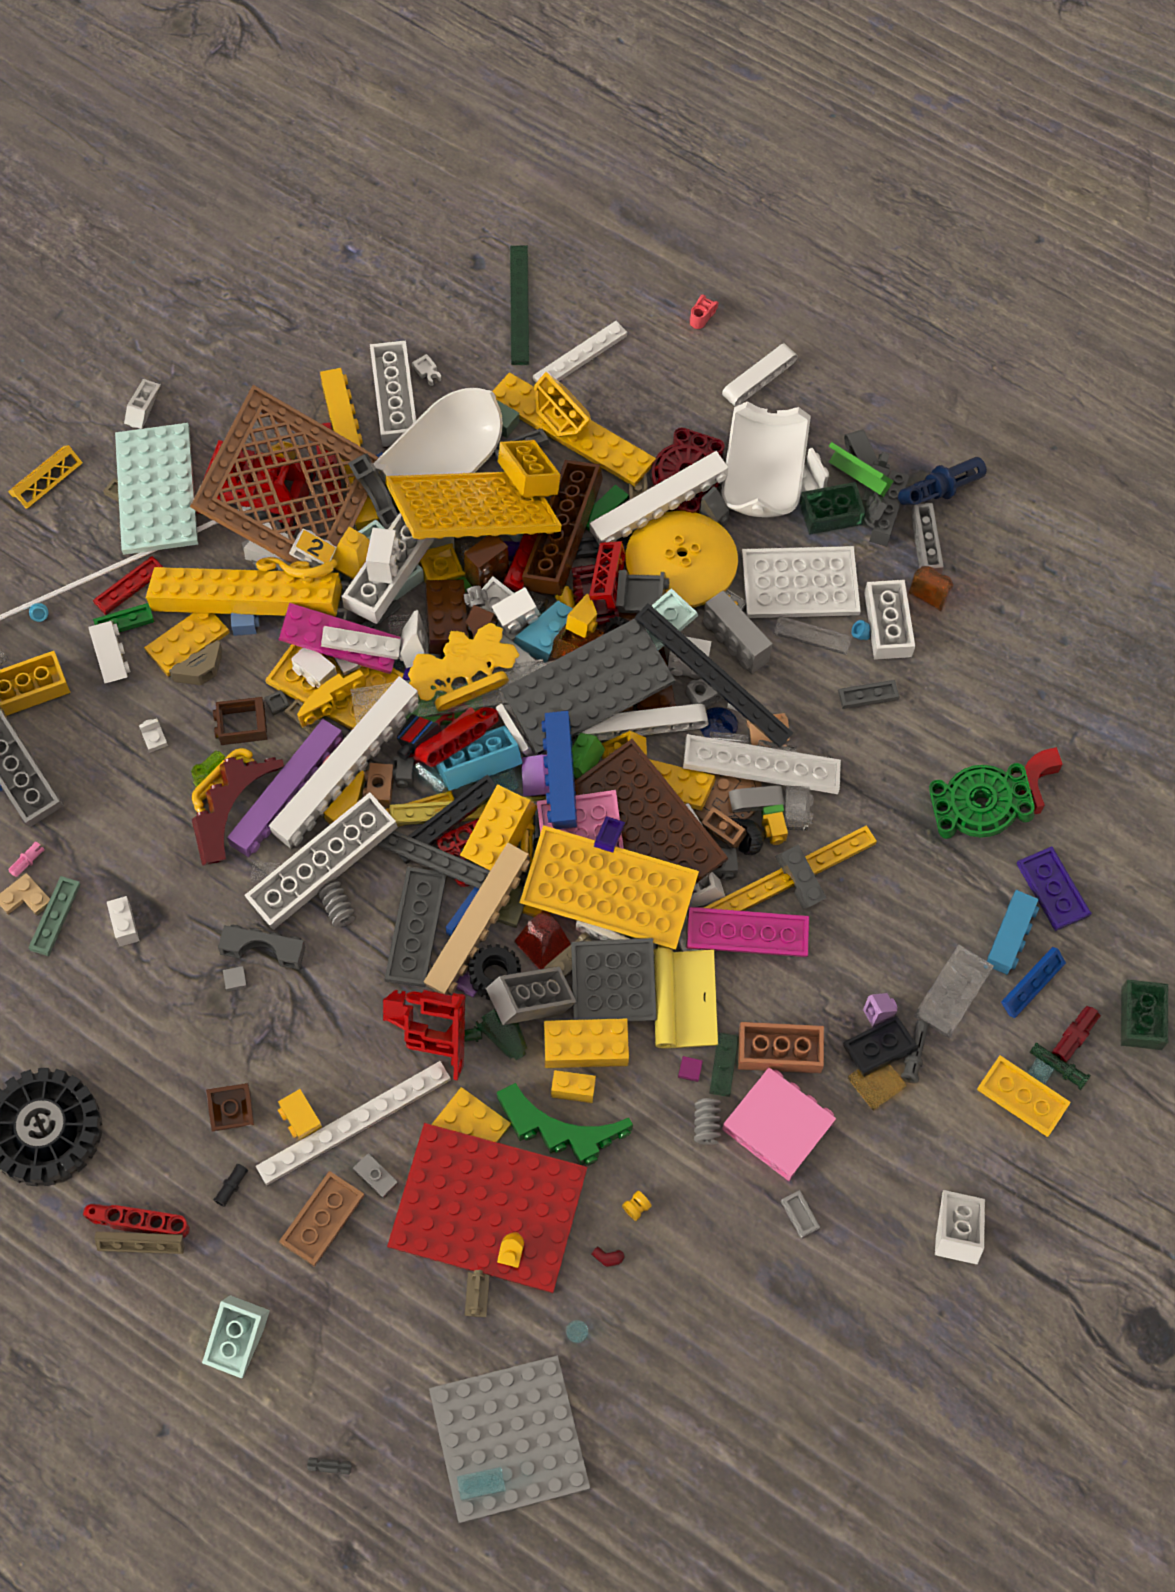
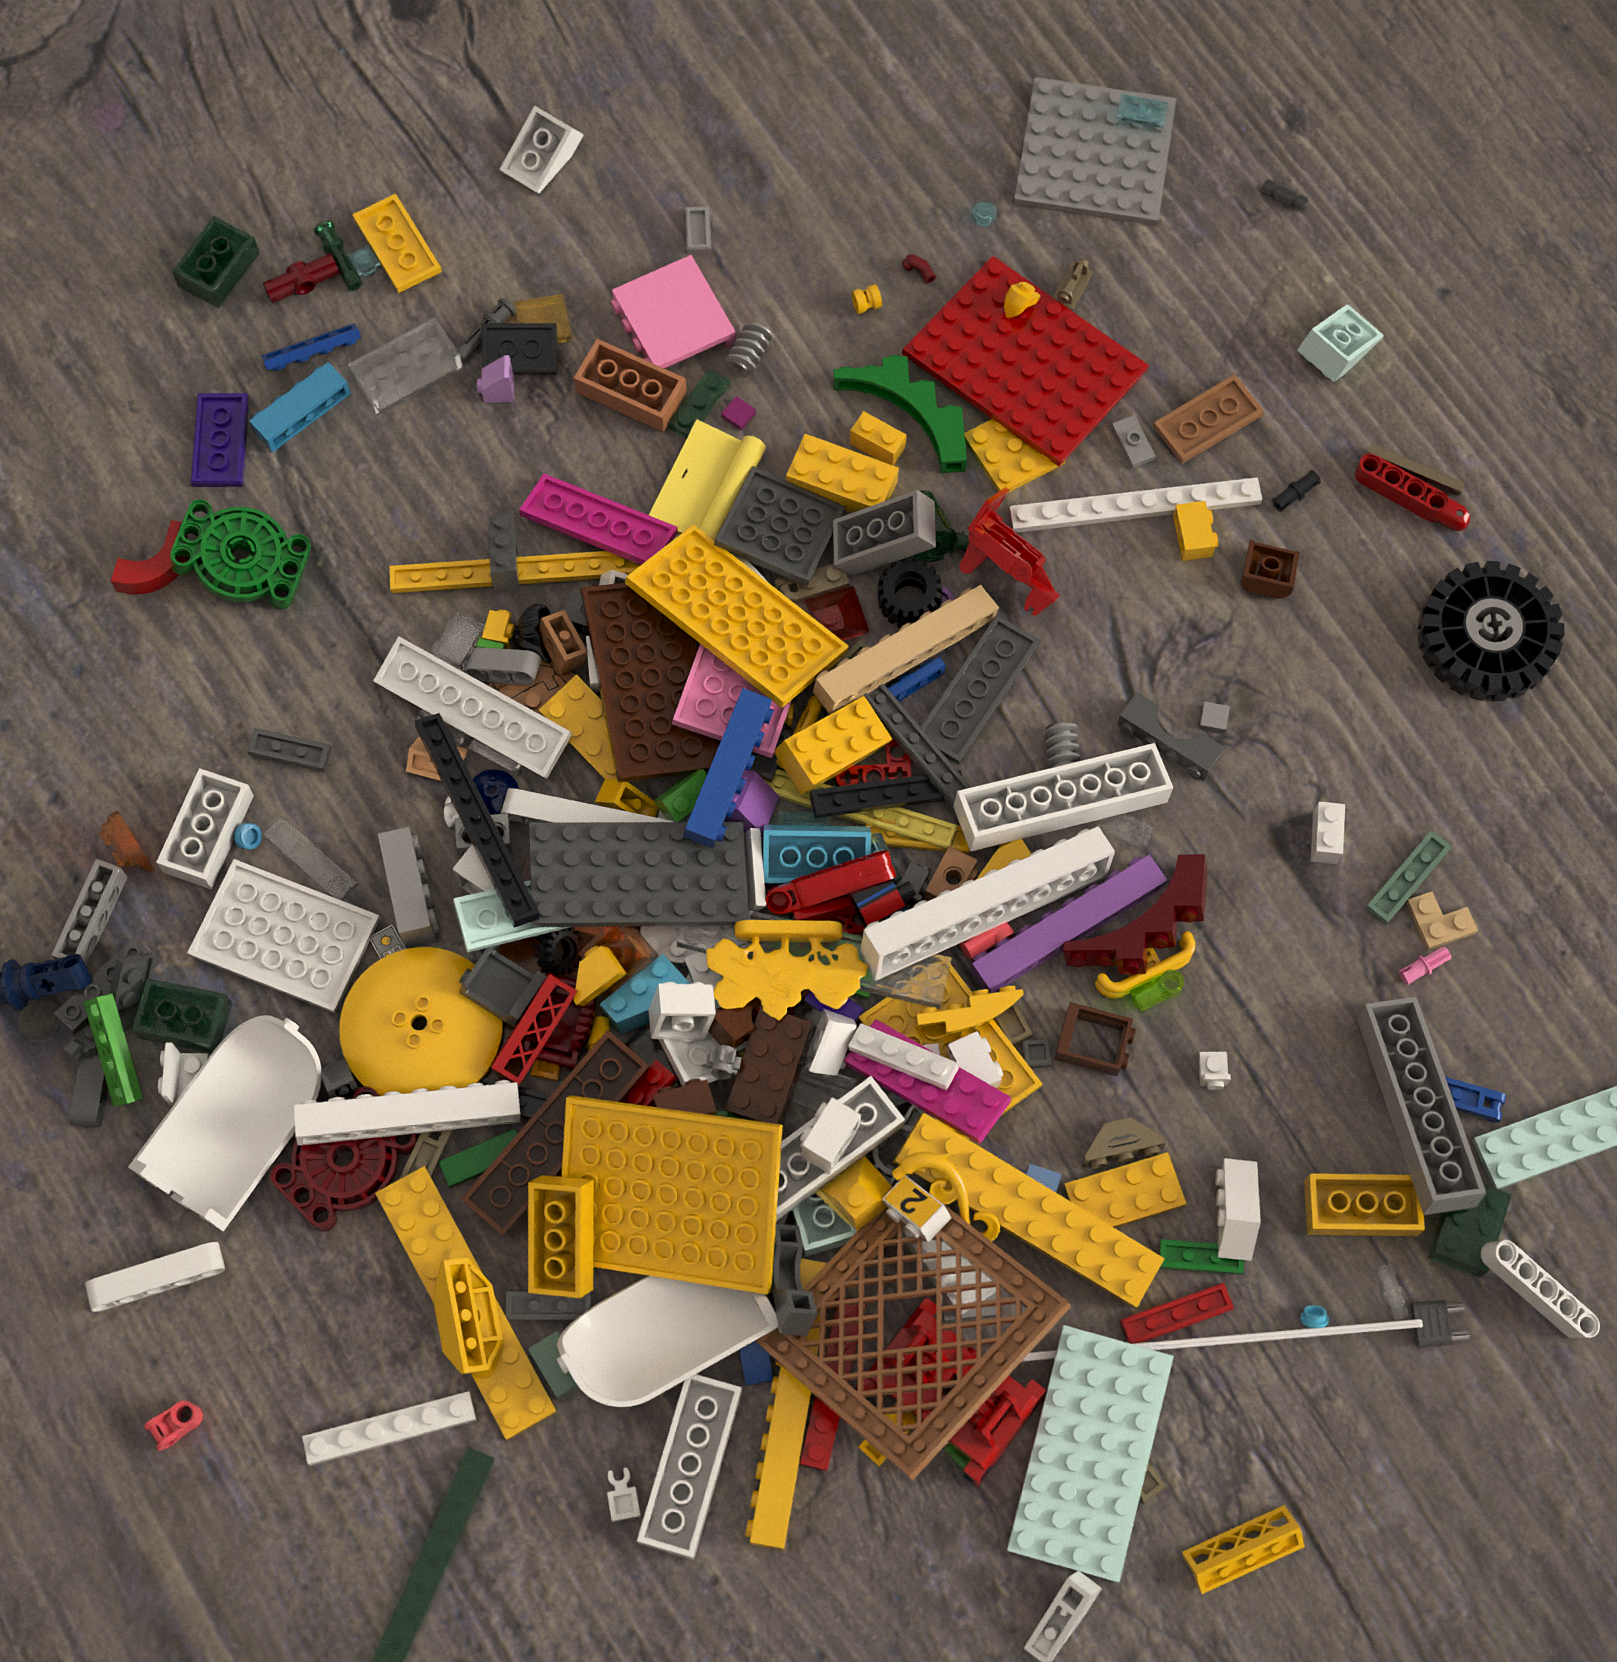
camera: 155 degrees left, 5 degrees up
dark purple tile [594,816,625,853] -> none

